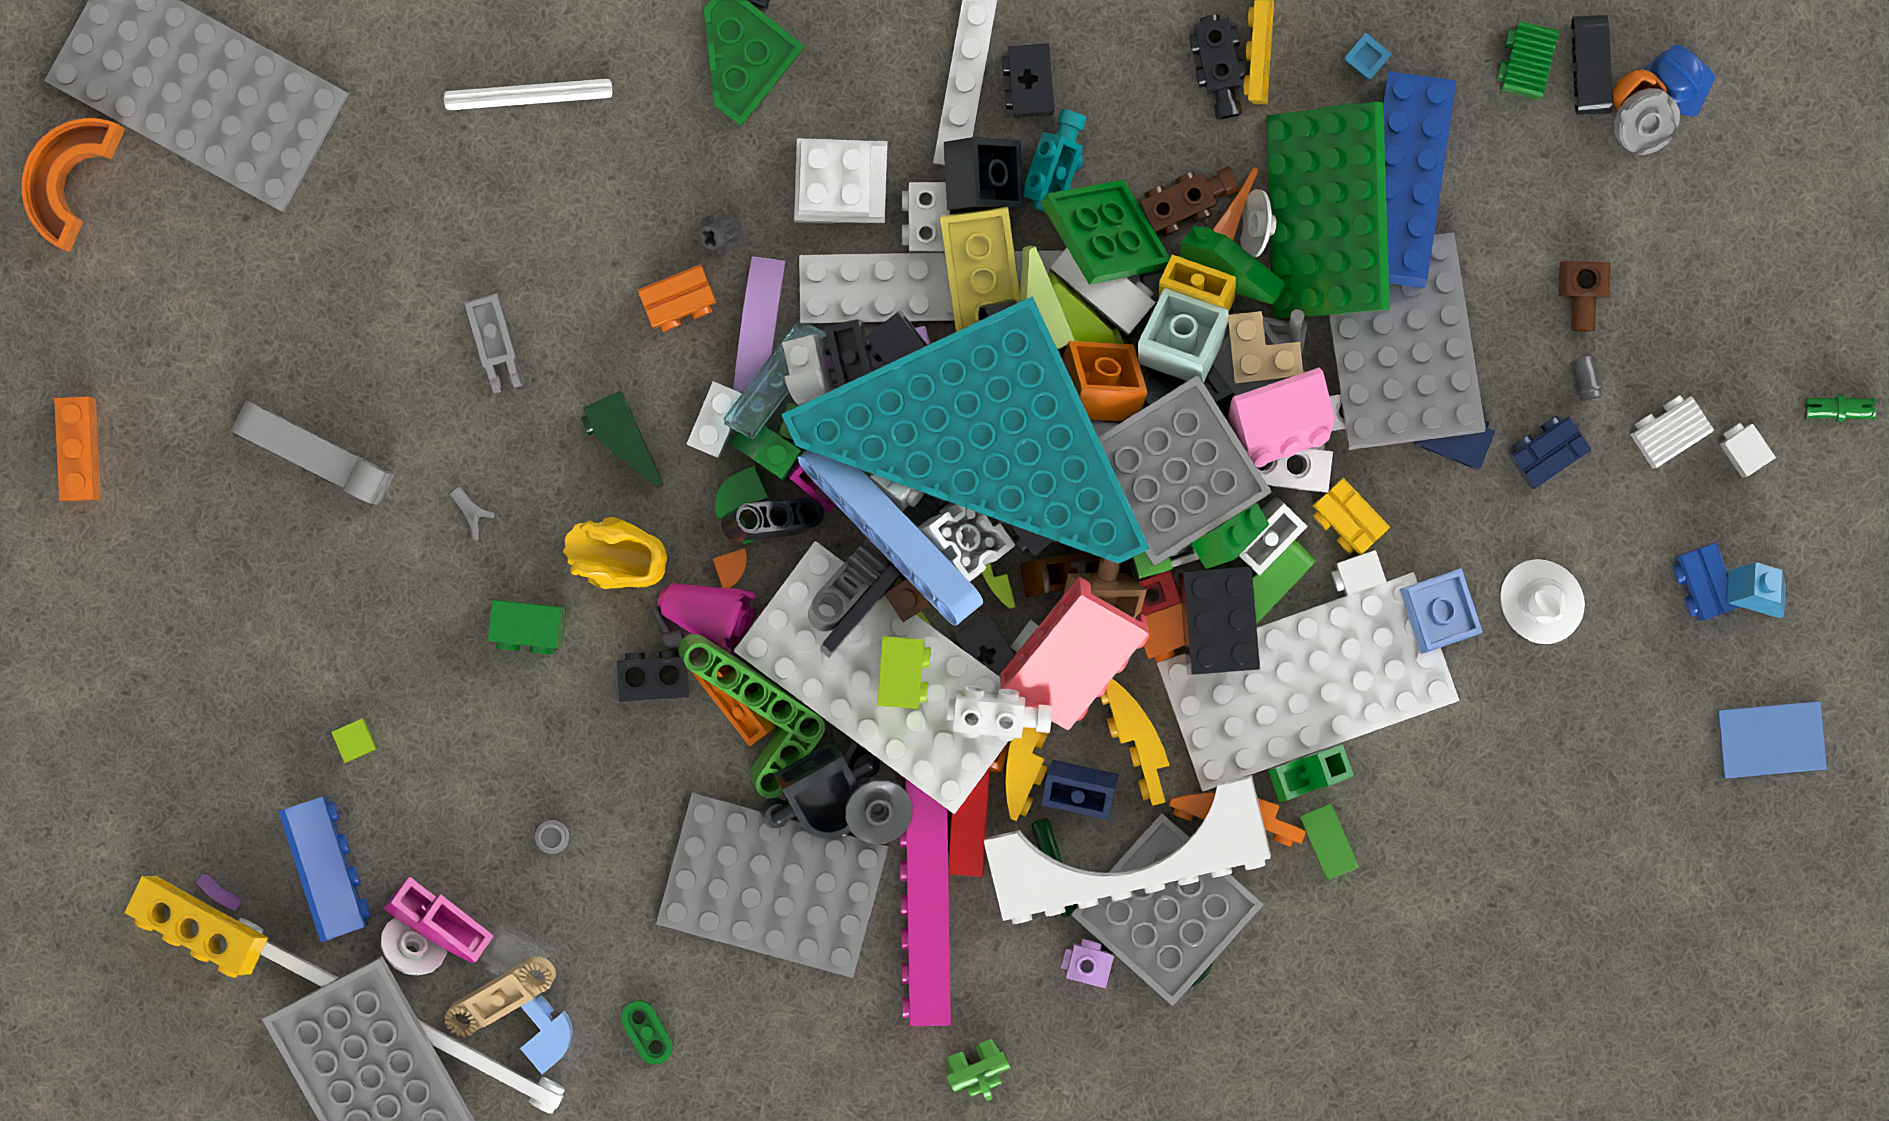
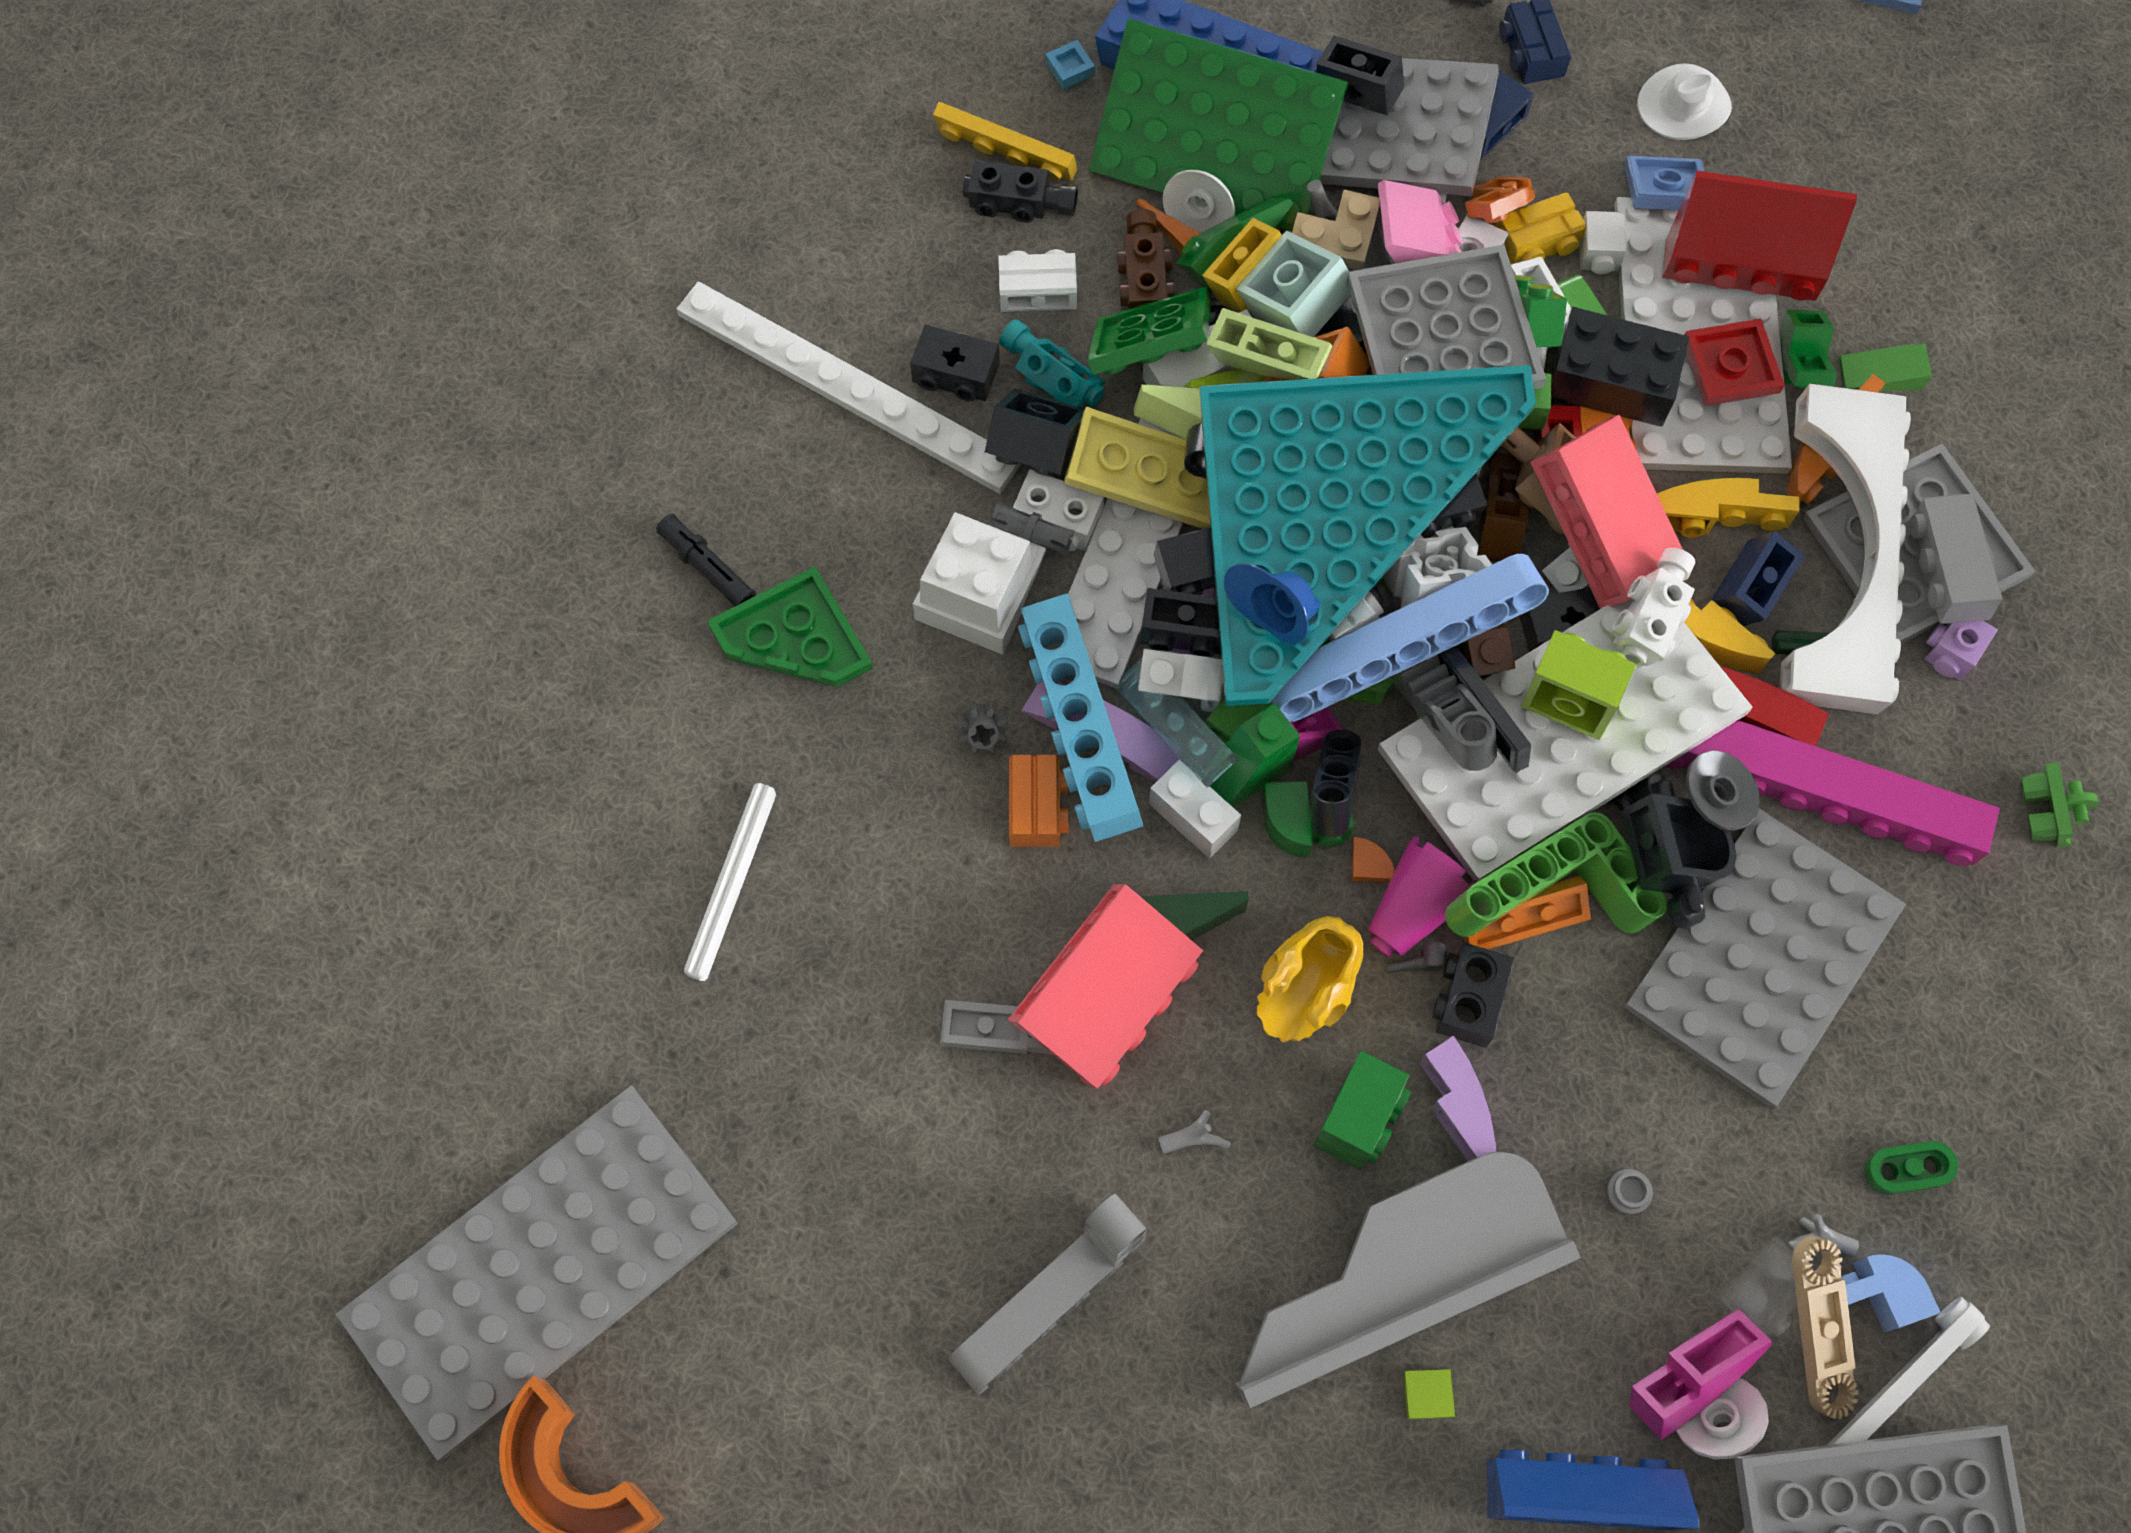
camera: 70 degrees left, 20 degrees down
none -> dark grey pin [990,501,1074,555]
none -> white brick [998,249,1077,312]
none -> coral panel [1007,884,1203,1089]
none -> medium azure brick [1018,593,1143,842]
none -> yellowish green slope [1206,308,1332,380]
none -> blue piece [1224,563,1321,645]
none -> light grey piece [1235,1152,1581,1408]
none -> black brick [1316,36,1404,116]
none -> lavender slope [1419,1036,1496,1161]
none -> orange plate [1465,176,1535,223]
none -> red slope [1662,170,1857,301]
none -> red plate [1684,318,1785,406]
none -> light grey bar [1787,1214,1859,1257]
none -> light grey brick [1910,494,2003,624]

